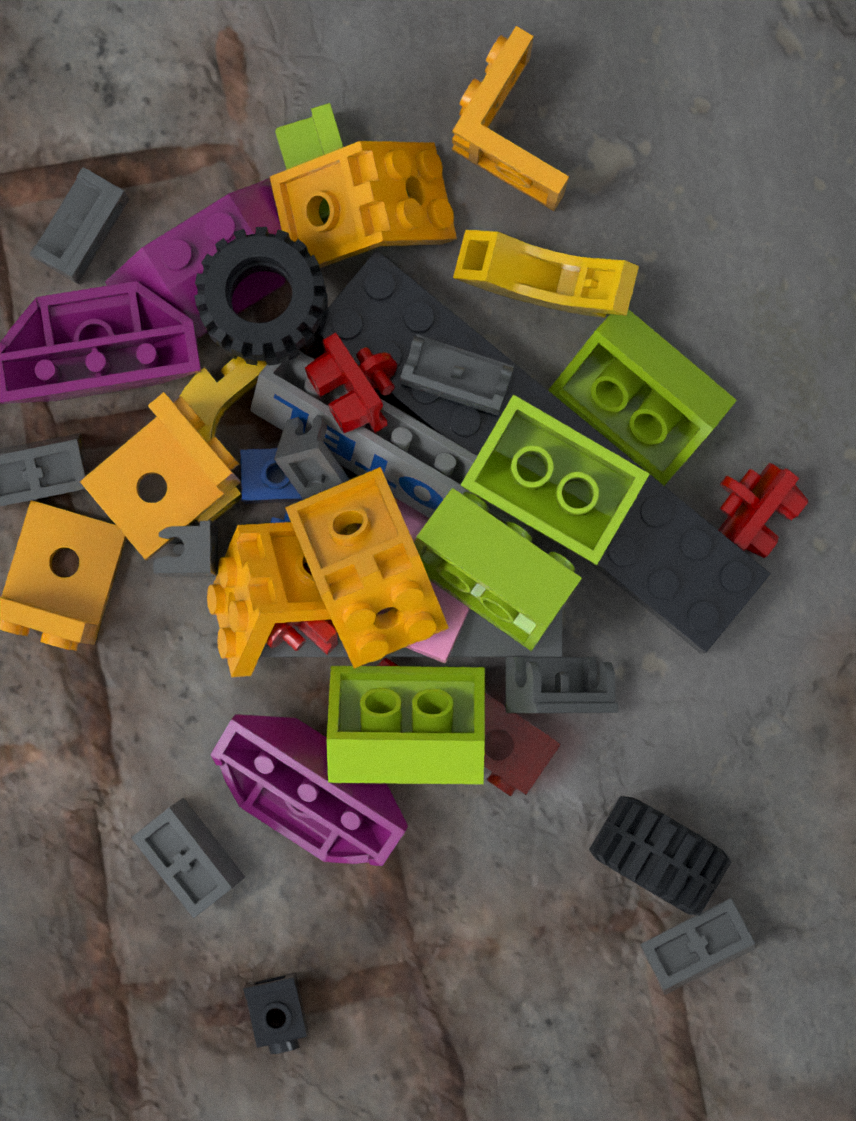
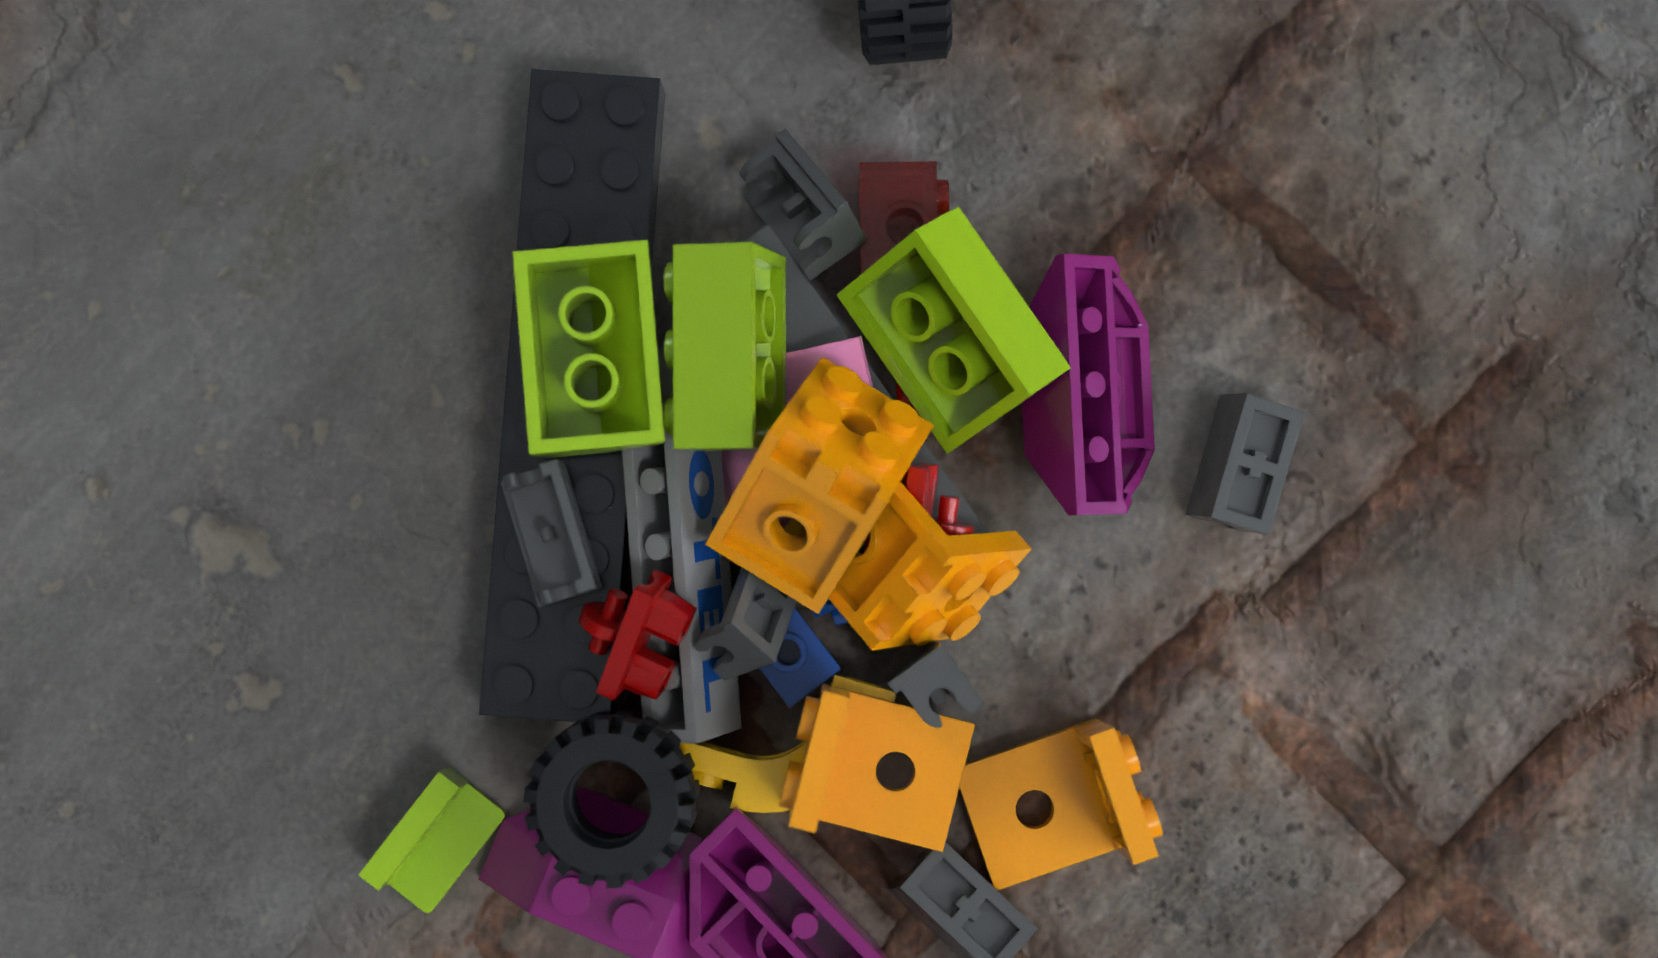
camera: 130 degrees left, 0 degrees up
black brick [243,972,309,1054] -> none
light orange bracket [269,141,457,268] -> none
light orange bracket [452,26,569,211] -> none
yellow arch [453,230,639,318] -> none
lime slope [548,309,737,486] -> none
red hips [718,463,808,558] -> none

